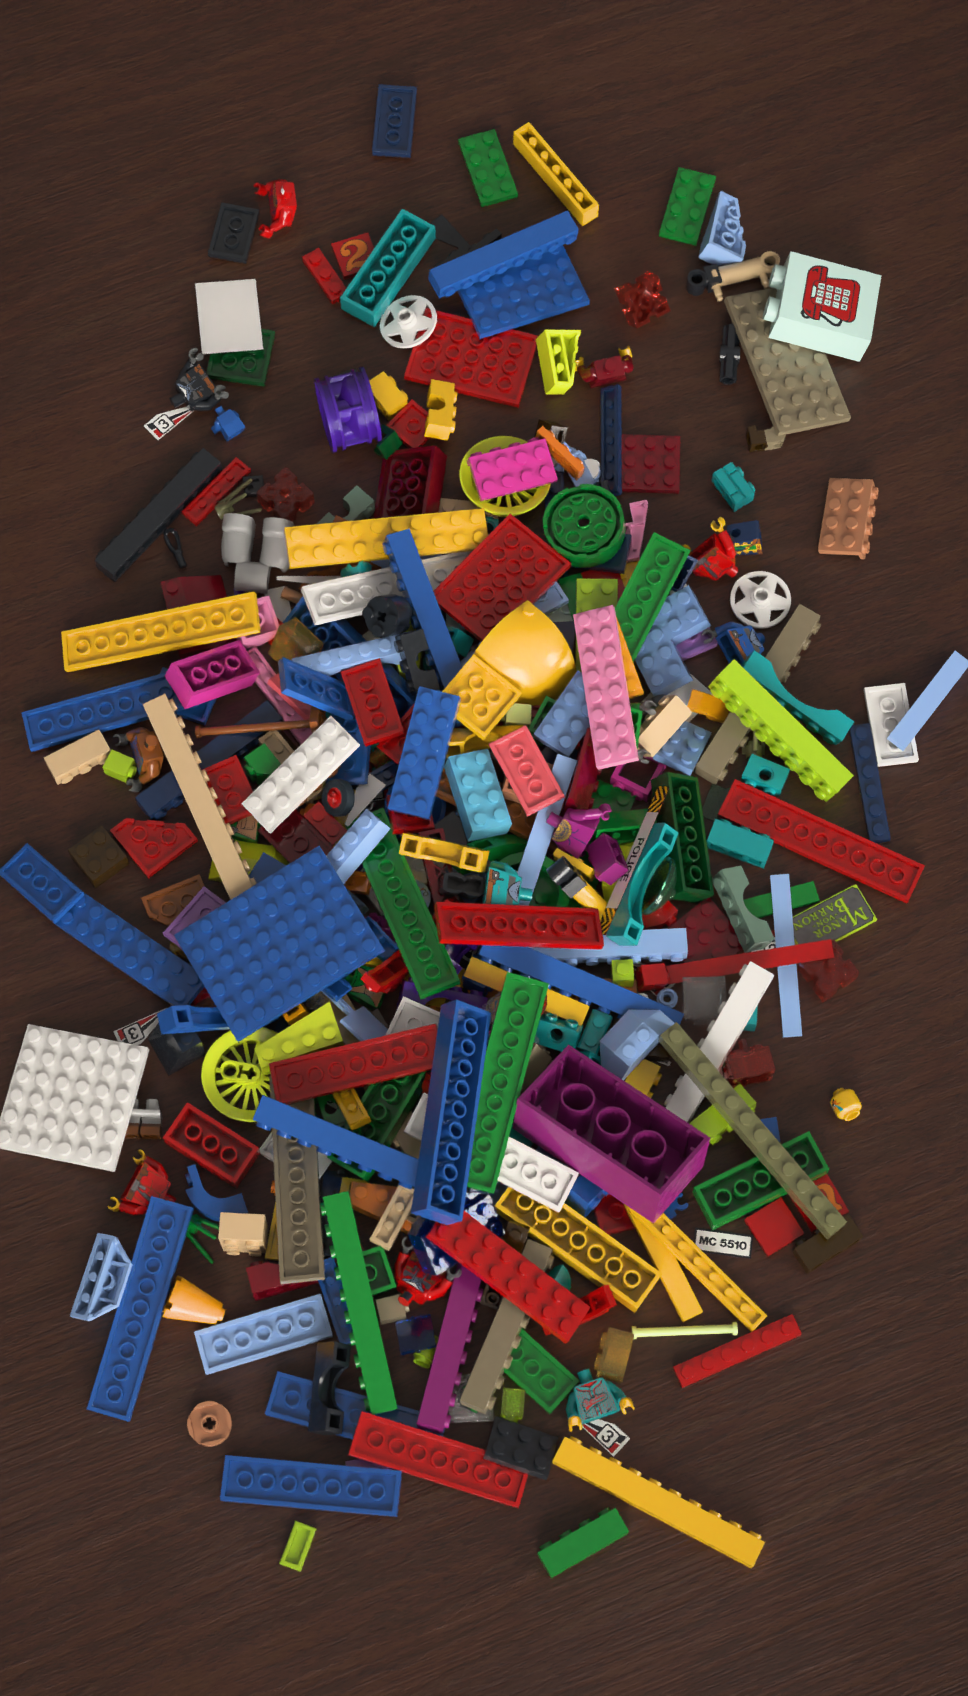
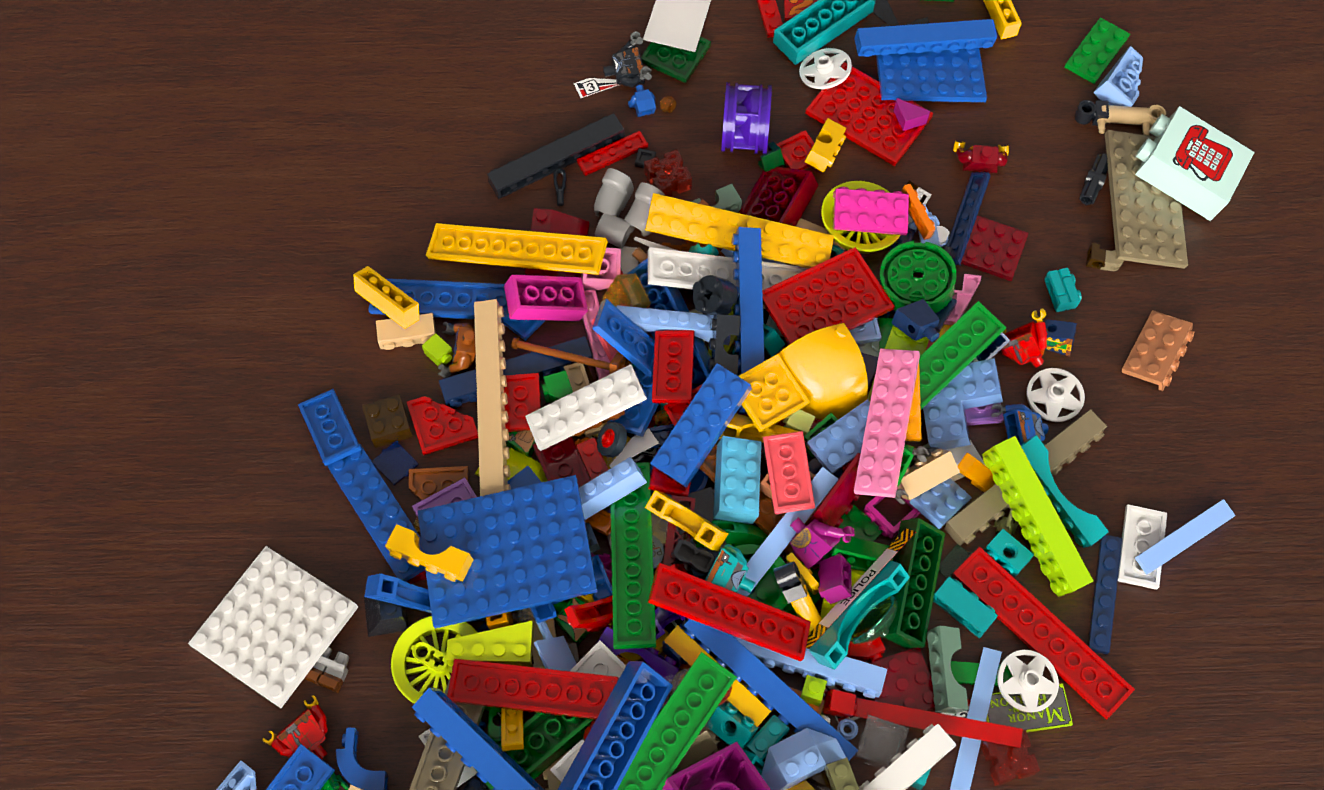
camera: 20 degrees right, 5 degrees down
sticker [113,1008,167,1045] -> none
red brick [163,1102,261,1189] -> none
olive plant [214,478,262,520] -> none
yellow brick [369,371,408,421] -> none
neon yellow wedge [536,330,581,394] -> none
clear red brick [615,272,671,328] -> none
none -> yellow brick [353,266,419,329]
none -> clear blue piece [372,441,419,486]
none -> yellow arch [385,524,474,582]
none -> clear orange plate [660,96,676,113]
none -> dark blue torso [892,299,940,342]
none -> magenta slope [893,98,930,131]
none -> white wheel [997,650,1059,713]

